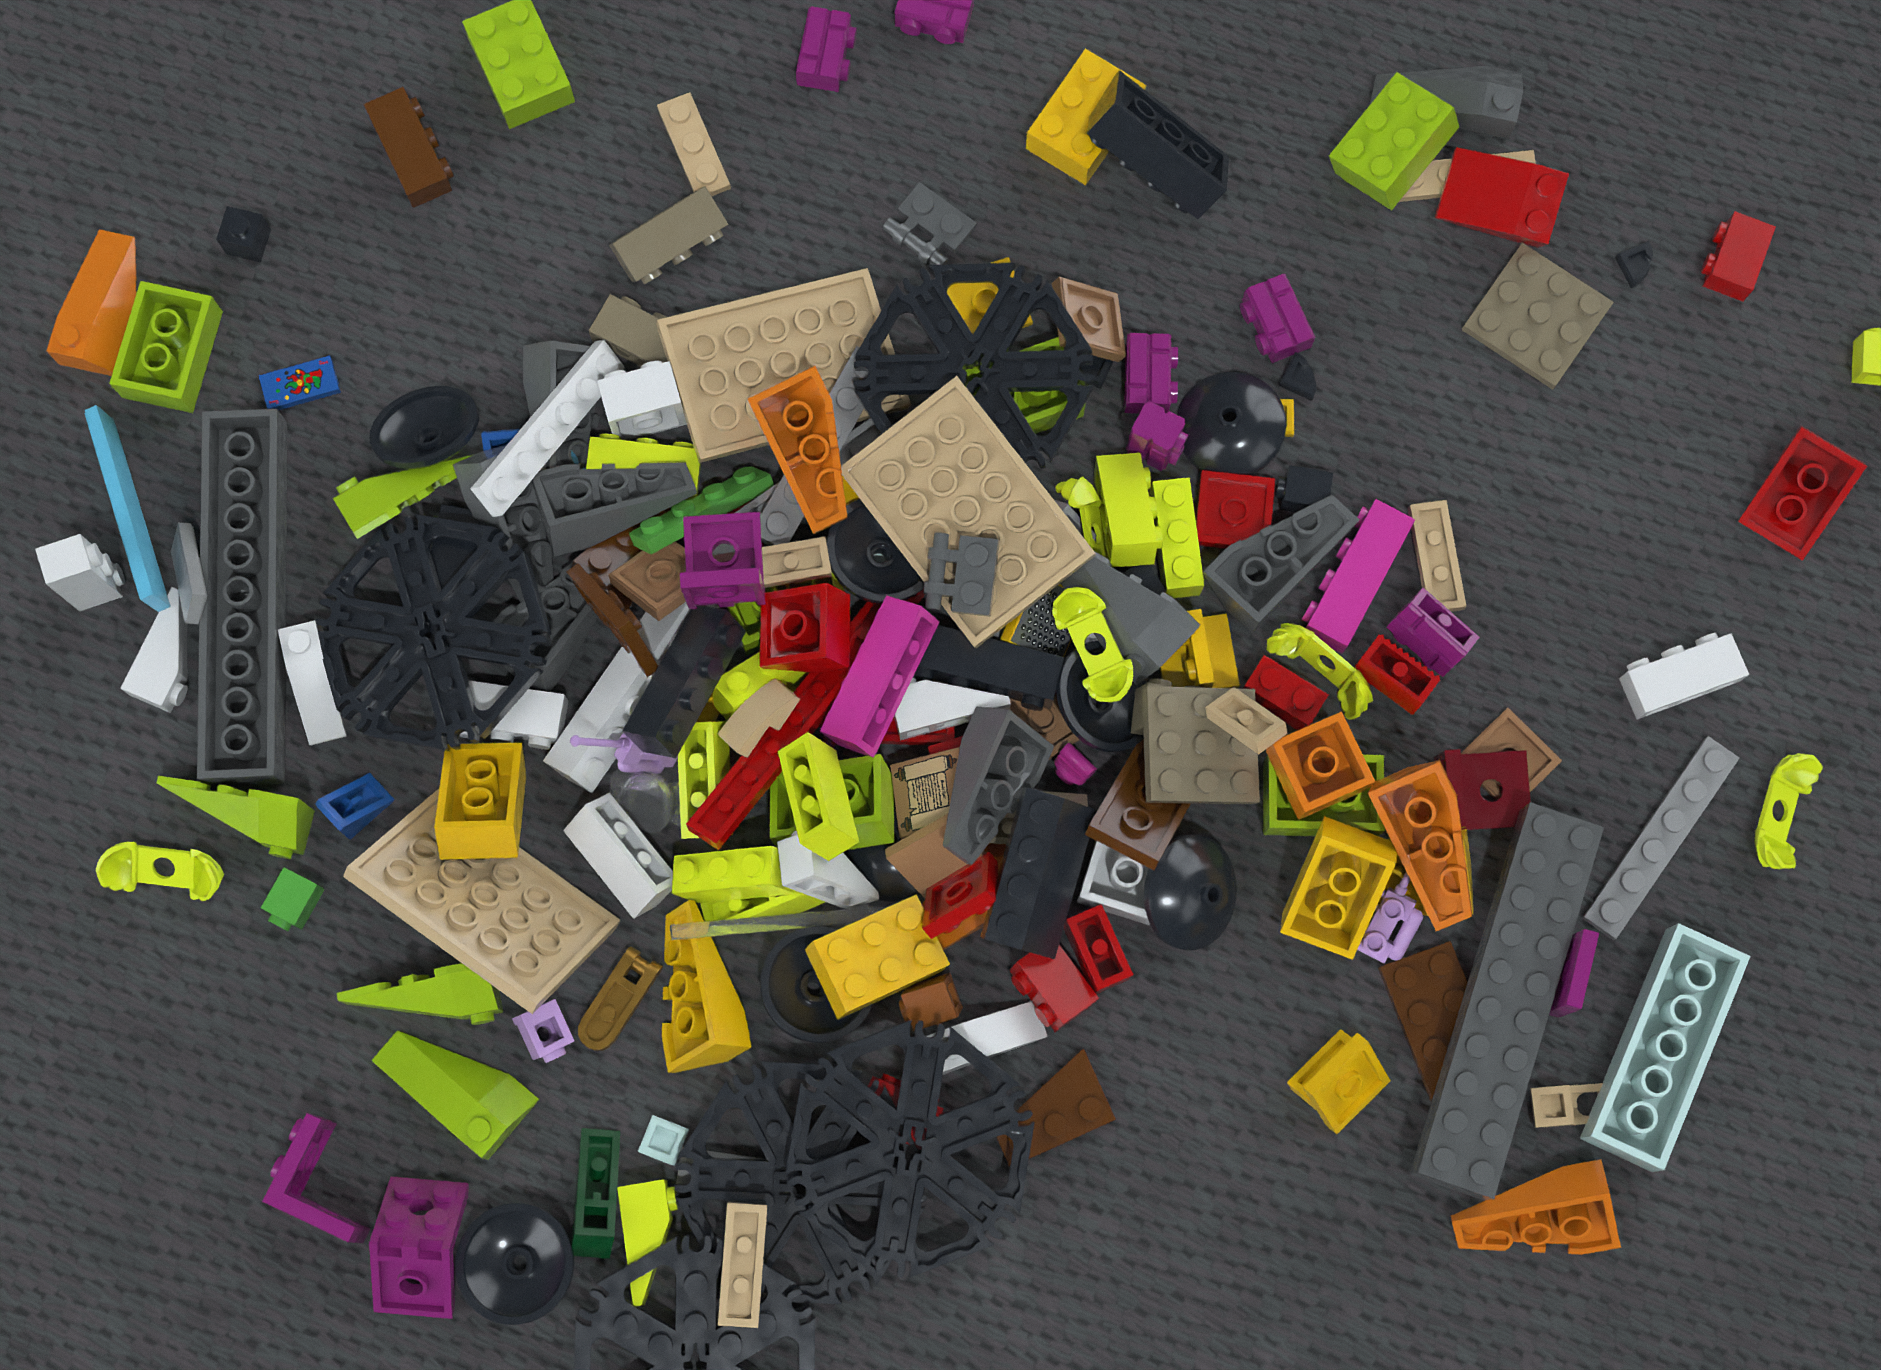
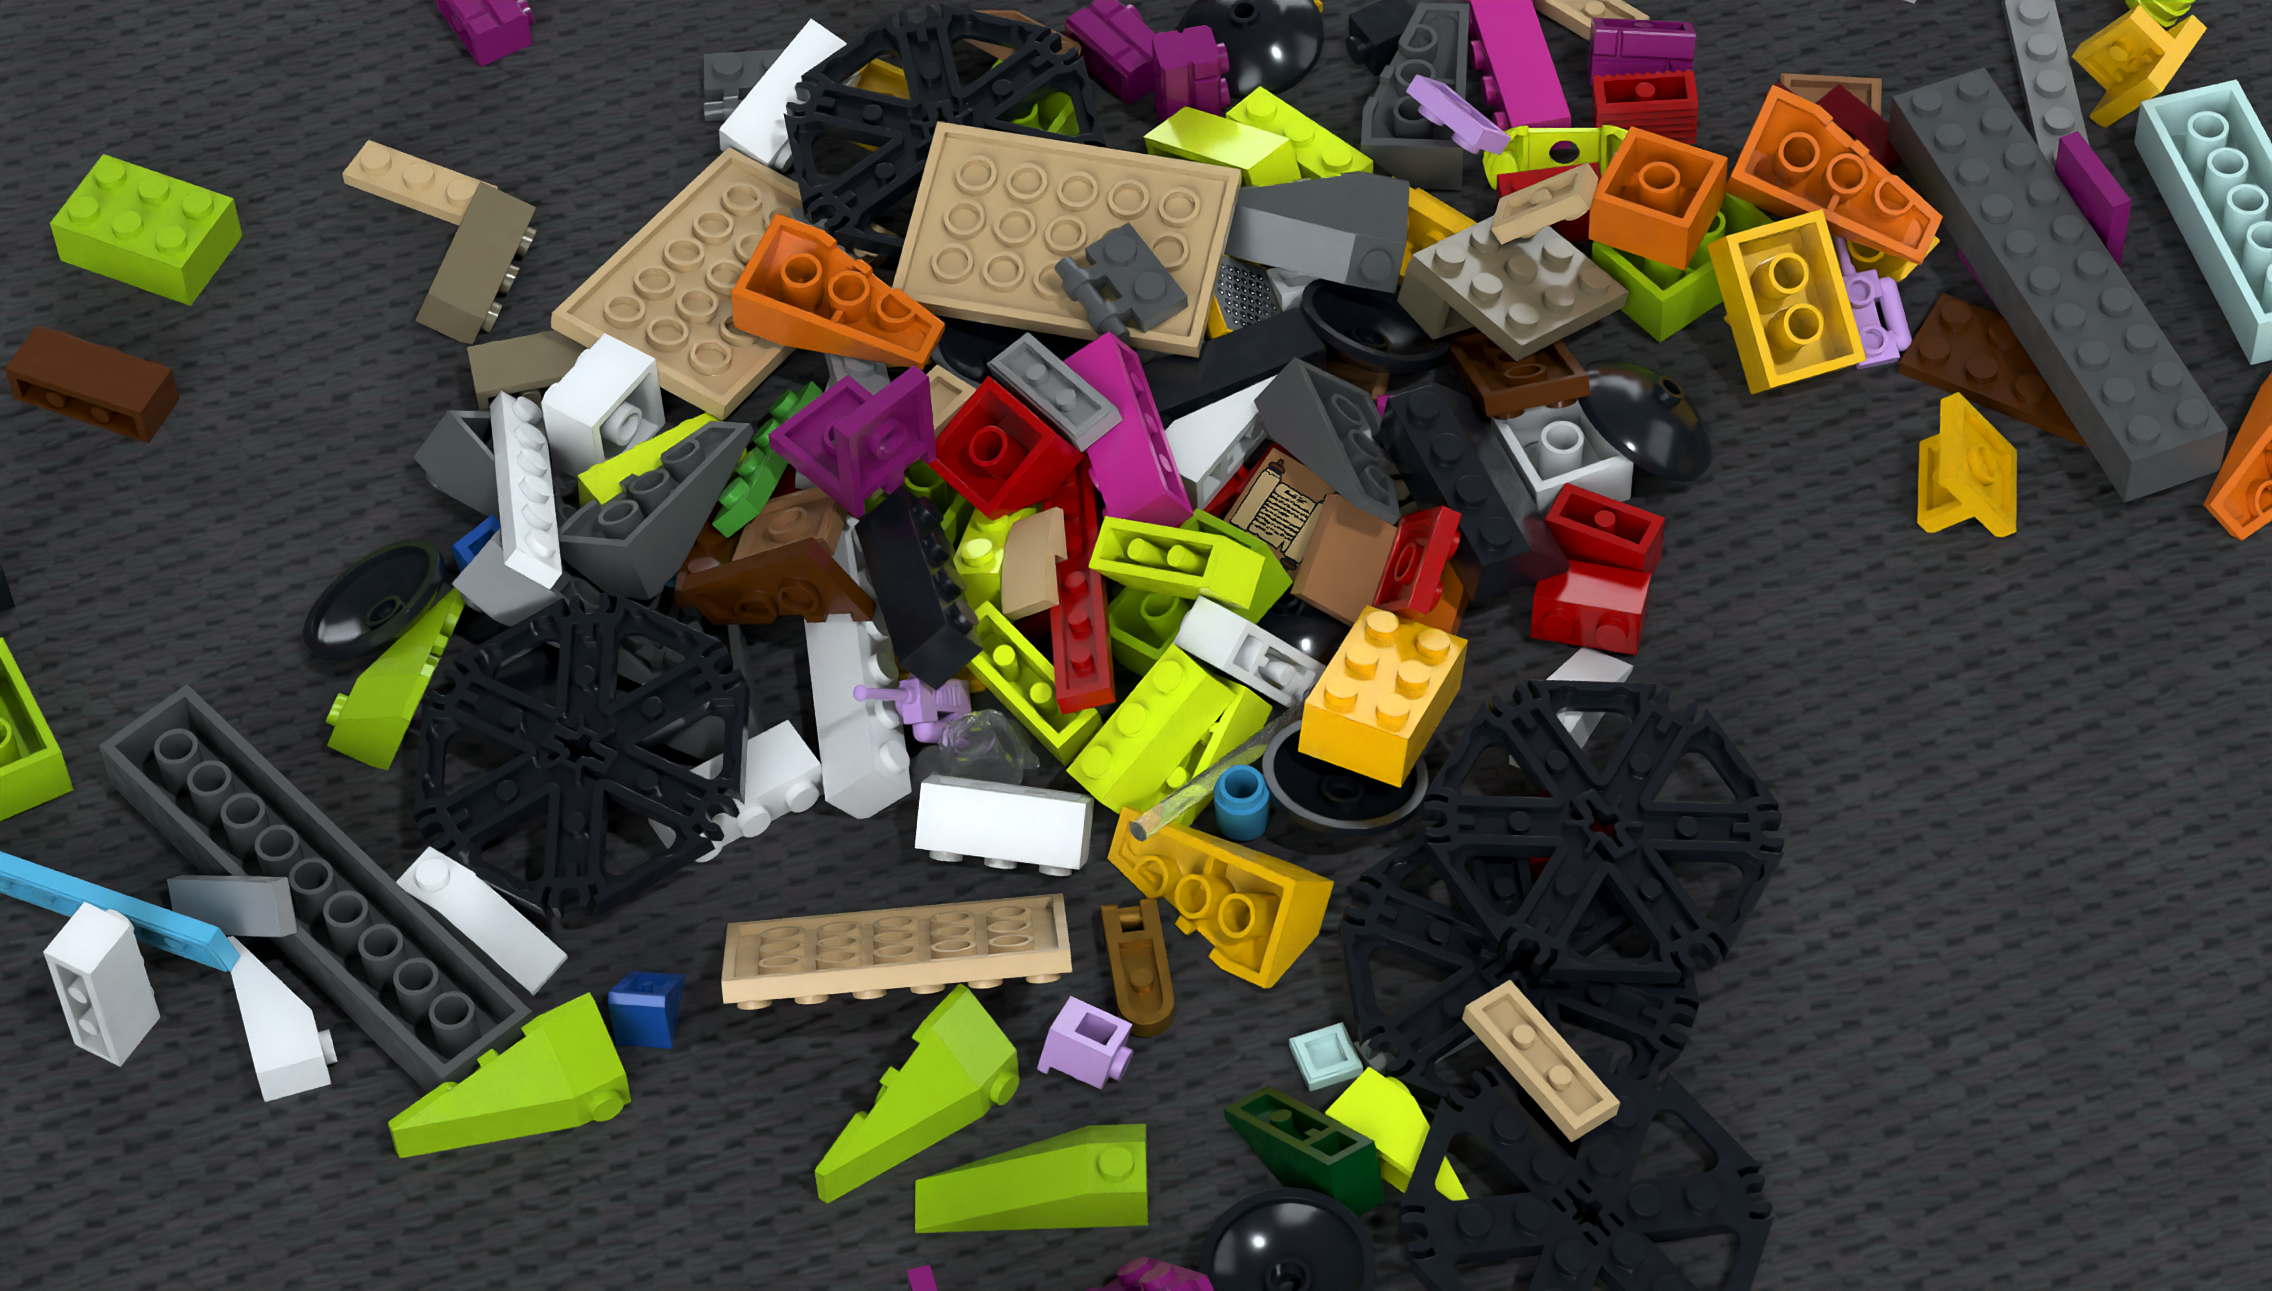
camera: 35 degrees left, 25 degrees down
neon yellow piece [96,842,224,901] -> none
blue tile [259,356,341,410] -> none
bright green brick [261,868,325,931] -> none
yellow brick [434,743,526,860] -> none
dark orange brick [899,972,963,1030] -> none
reddish brown wing [996,1048,1116,1168] -> none
neon yellow piece [1052,587,1133,702] -> none
red plate [1196,470,1275,548] -> none
tan slope [1530,1083,1603,1128] -> none
none -> white brick [719,19,861,173]
none -> light grey tile [987,332,1123,452]
none -> dark azure brick [1214,765,1271,841]
none -> lavender plate [1406,74,1511,155]
none -> yellow bracket [2071,5,2207,128]

